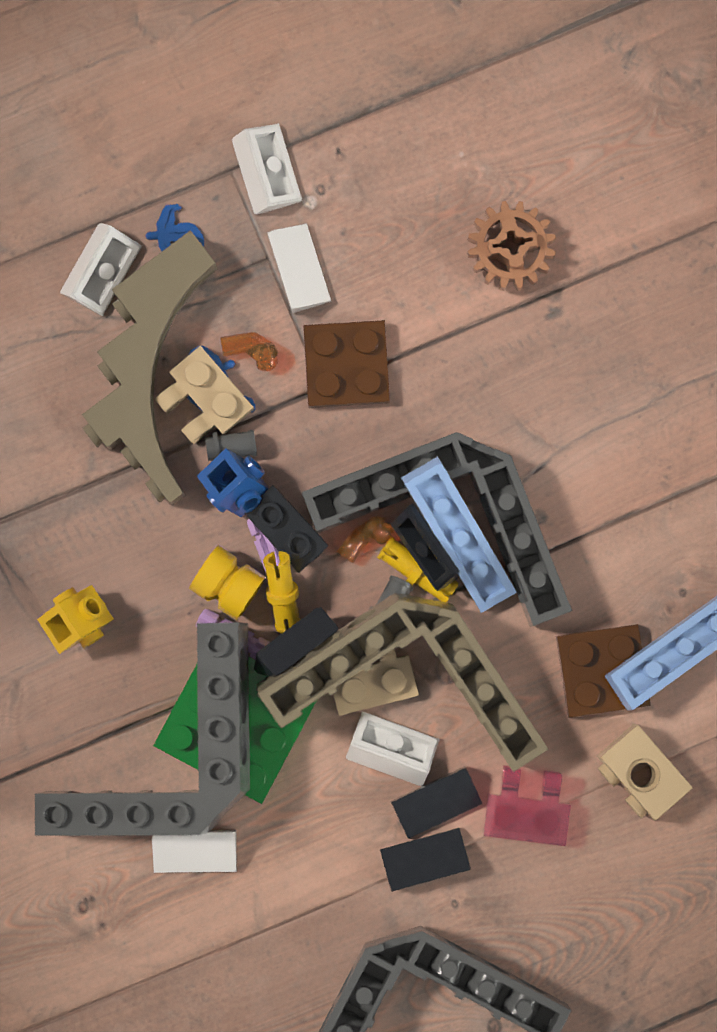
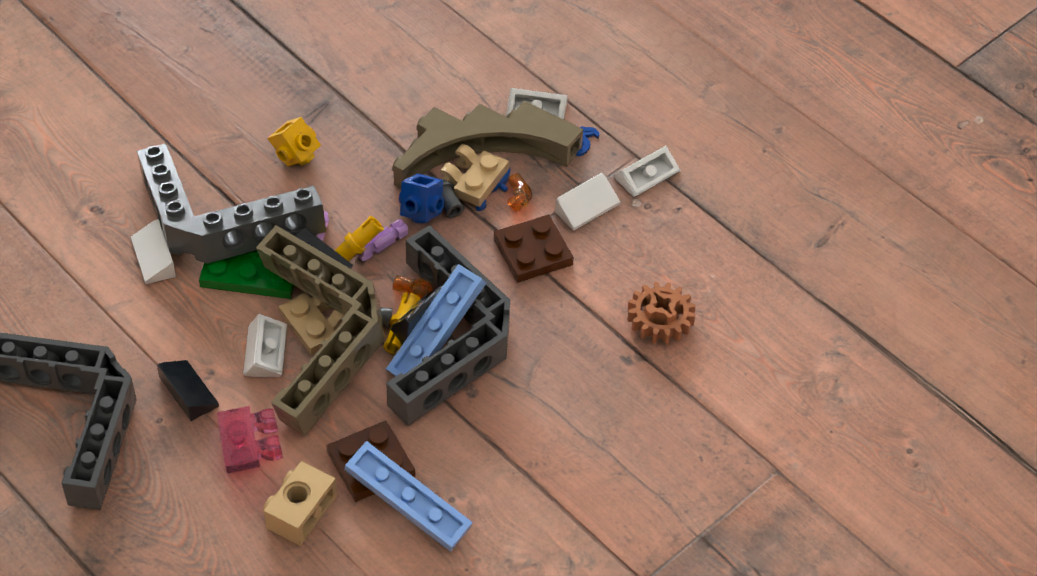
camera: 70 degrees right, 35 degrees down
yellow wheel [189,545,266,621] -> none
black hinge [244,485,329,573] -> none
black slope [391,766,482,839] -> none

